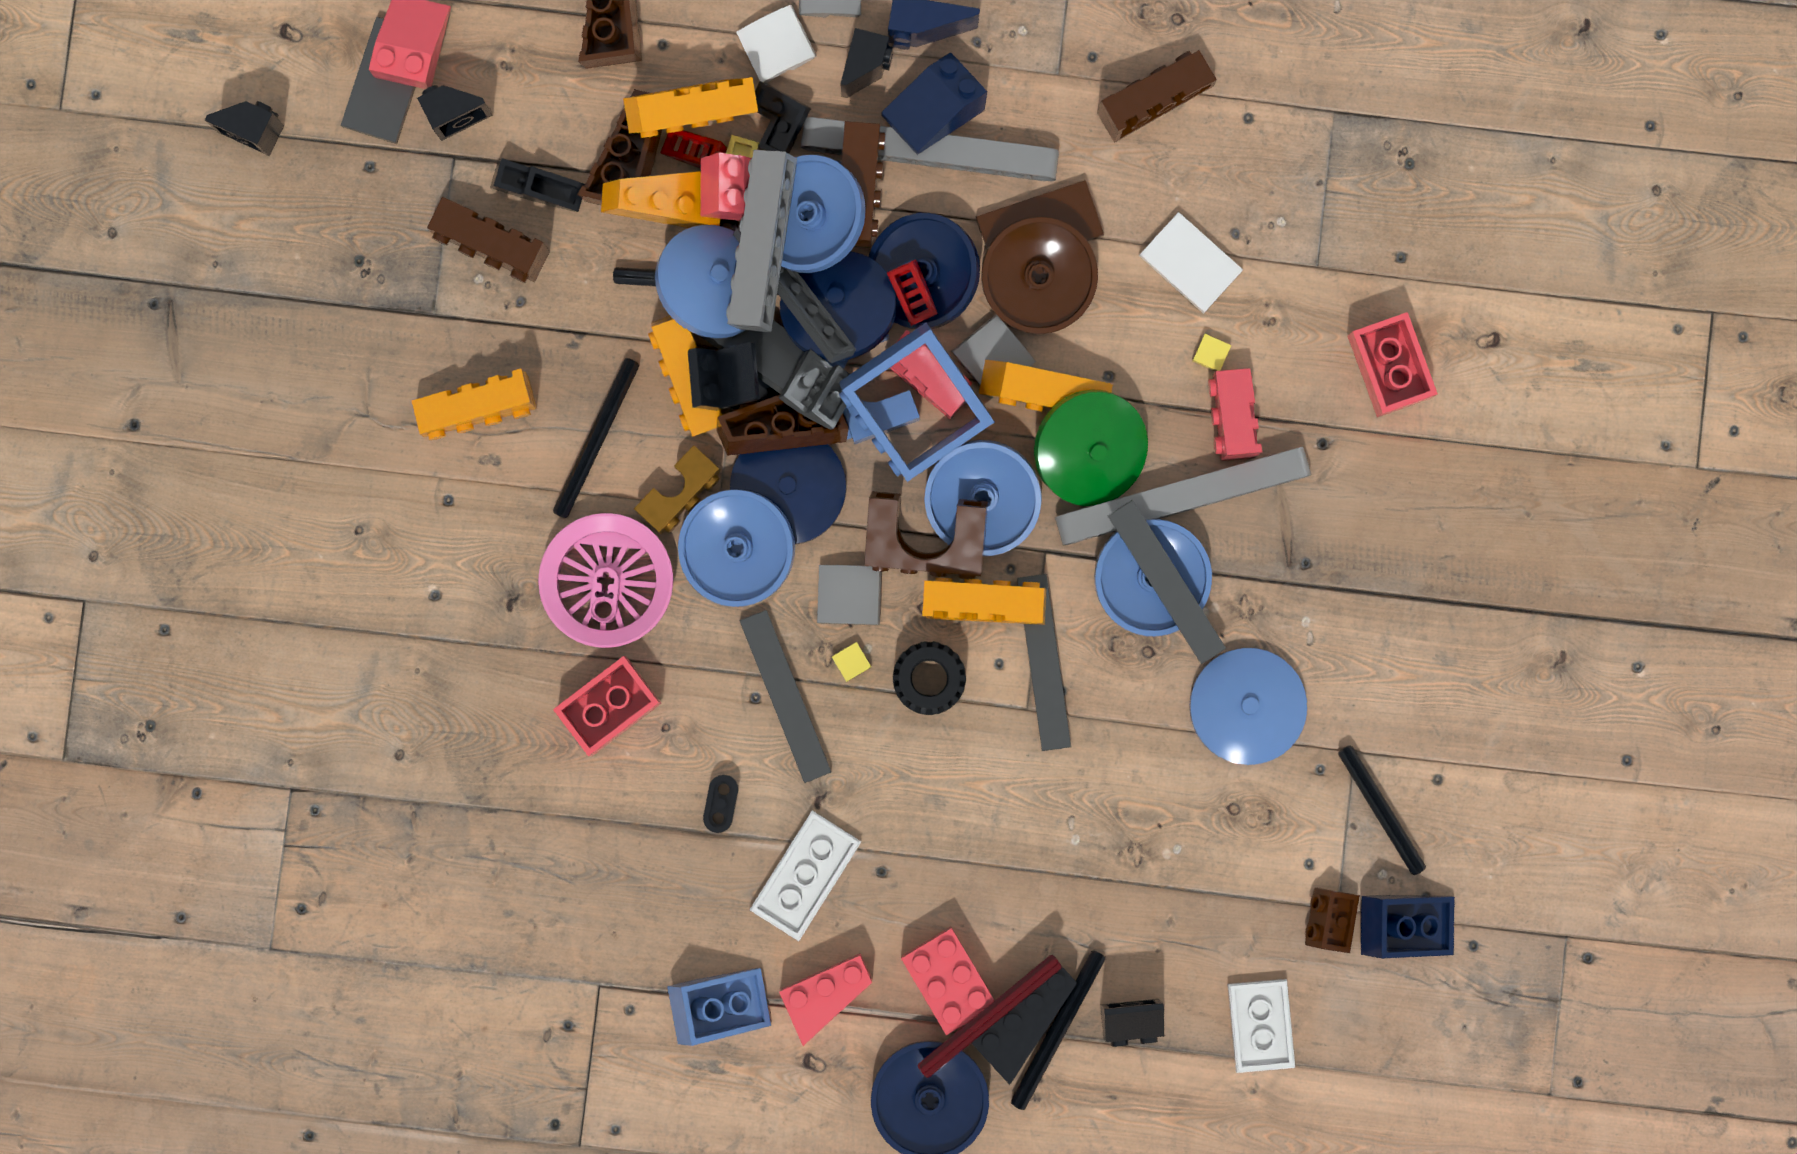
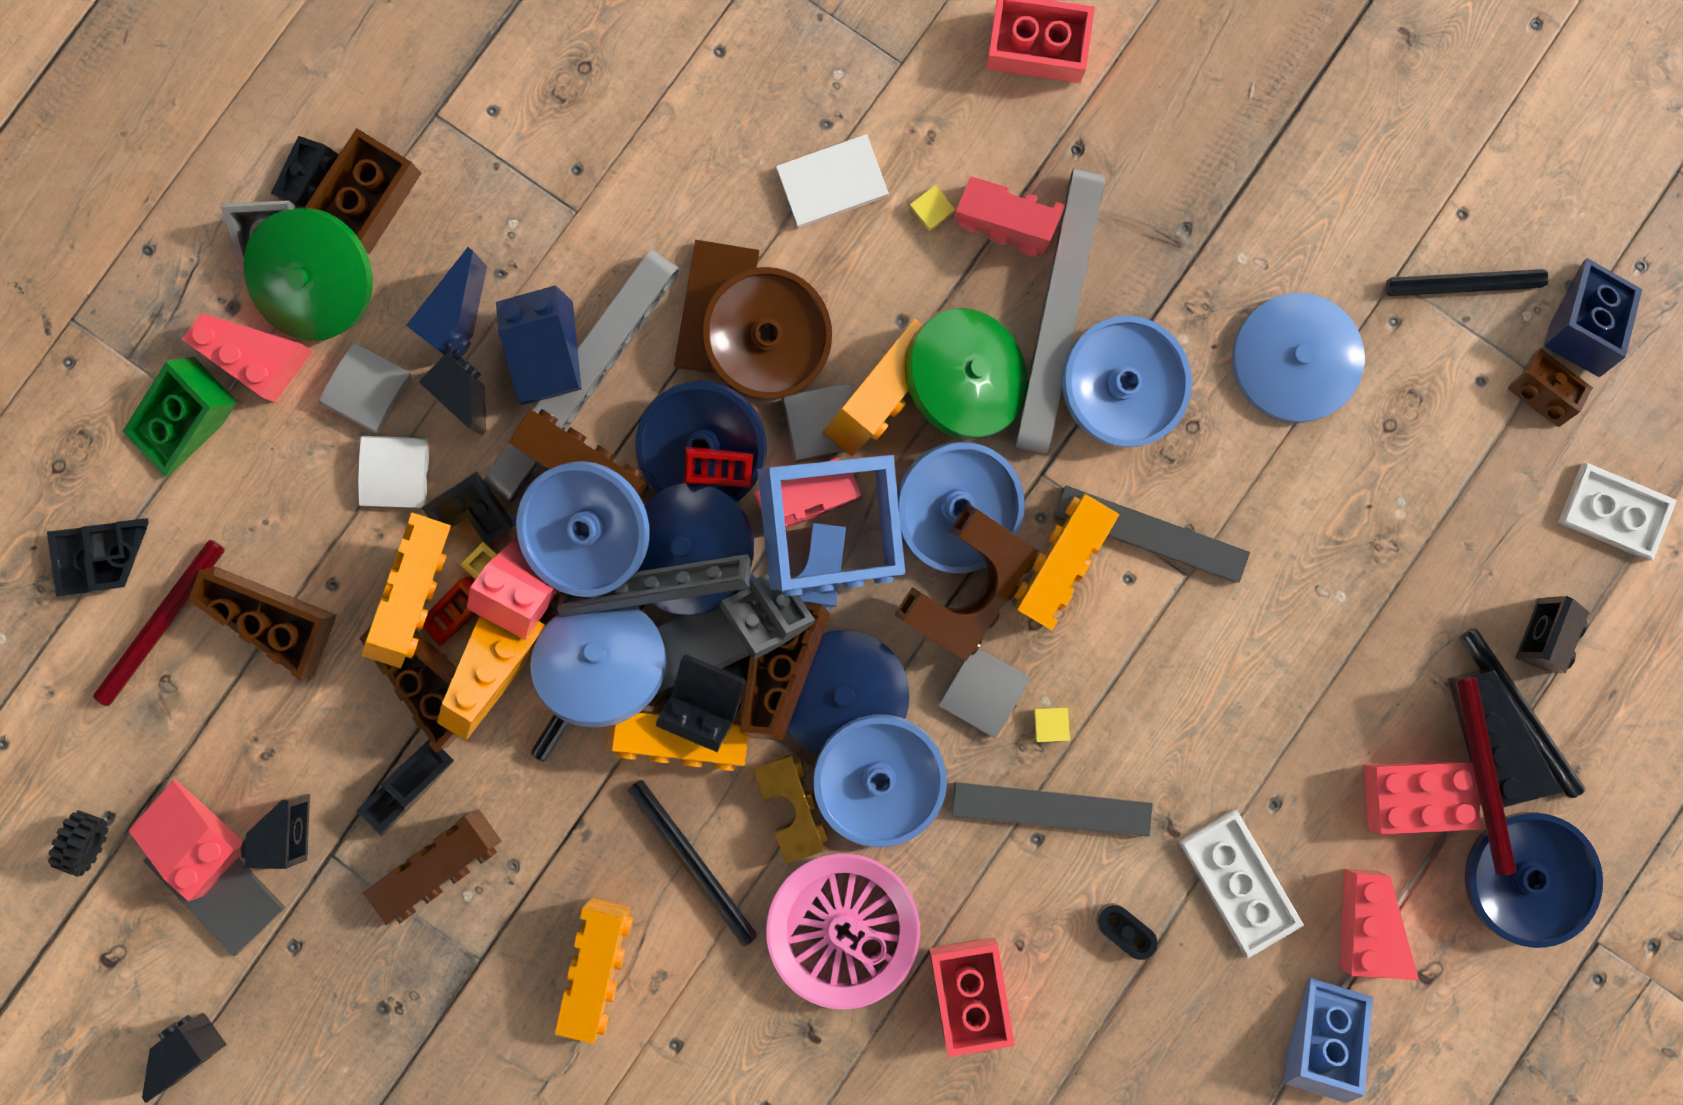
camera: 65 degrees left, 0 degrees up
light grey brick [726,150,797,332] -> none
black tyre [893,641,966,715] -> none
reddish brown wedge [1097,50,1217,143] -> none
dark grey tile [1107,500,1226,664] -> none

